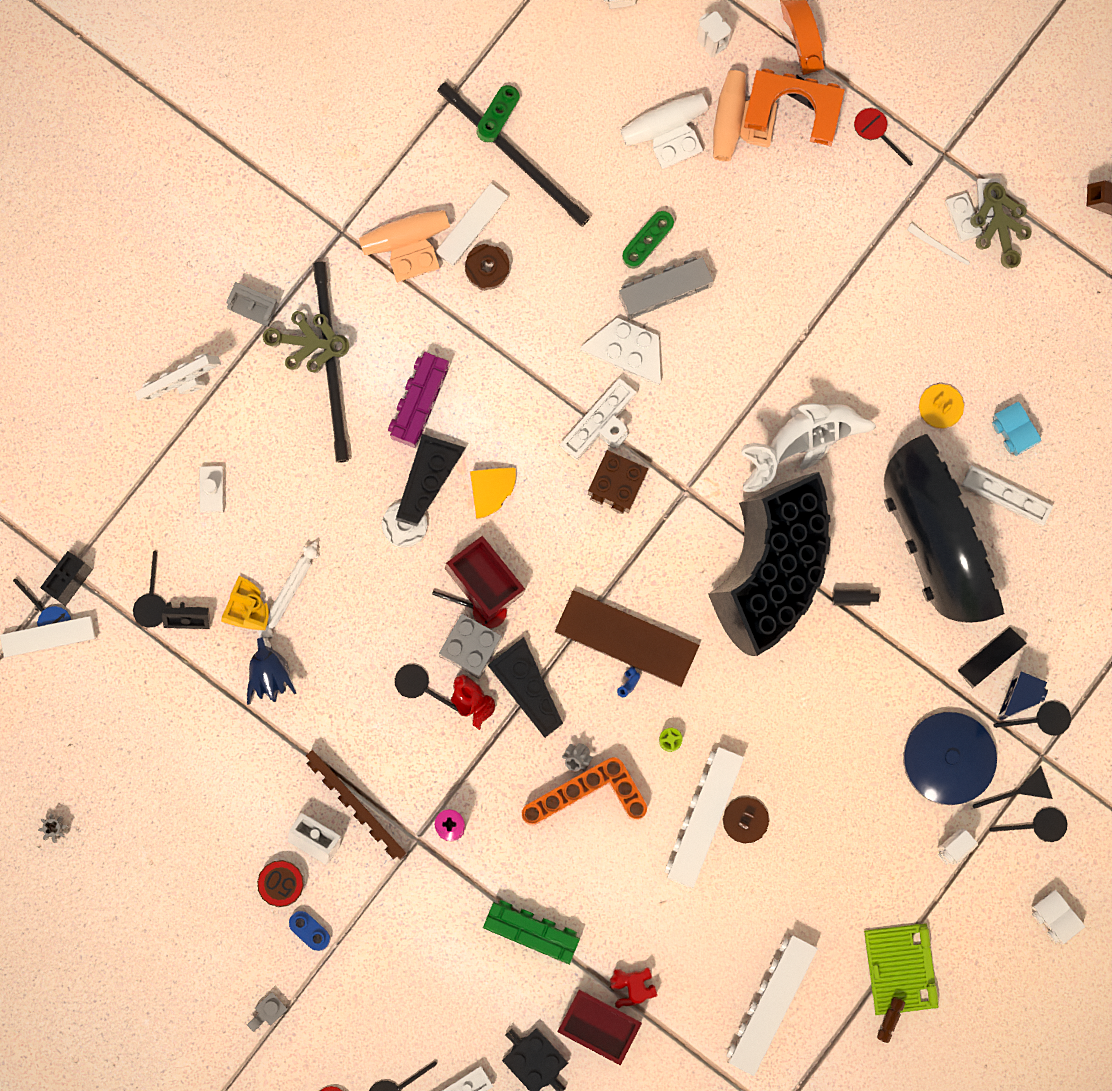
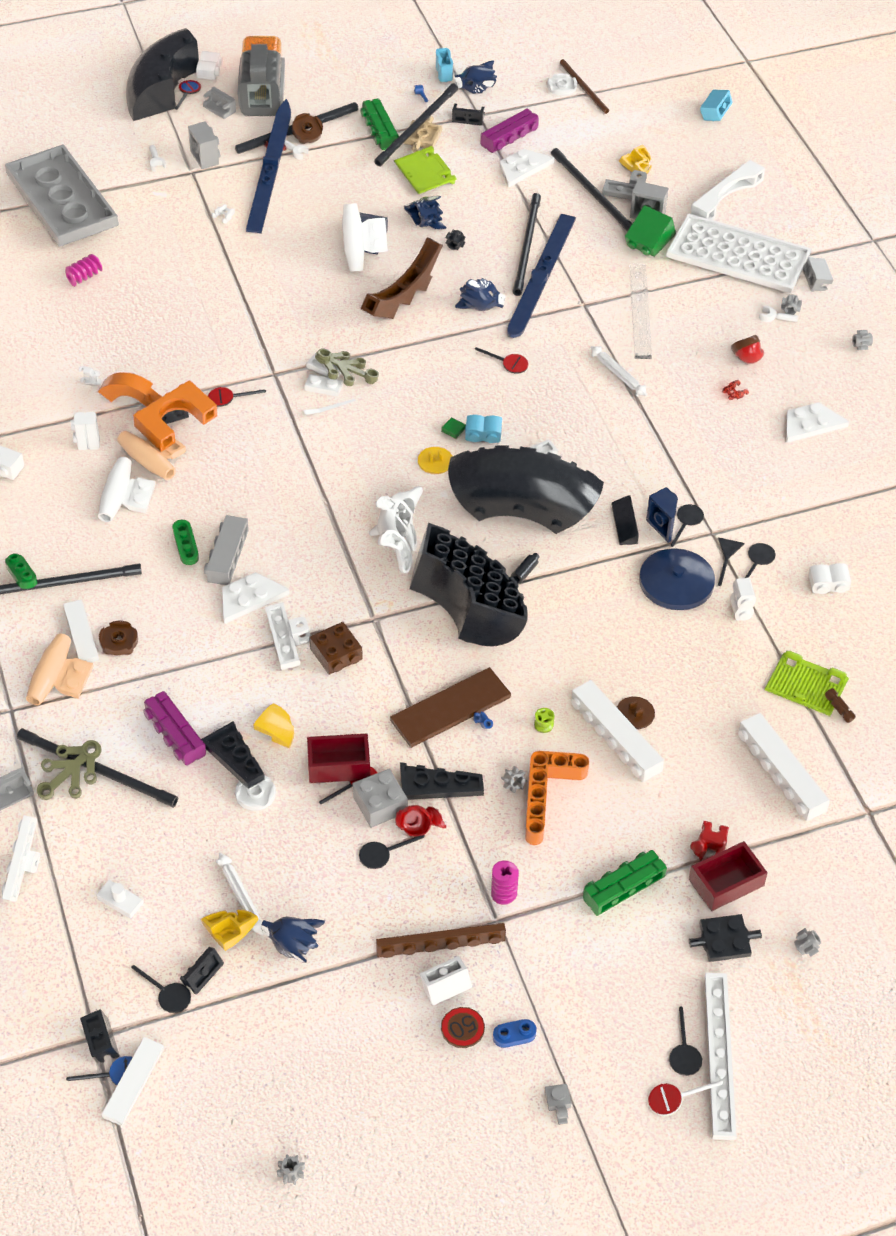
camera: 55 degrees left, 30 degrees down
none -> green tile [441,417,466,439]

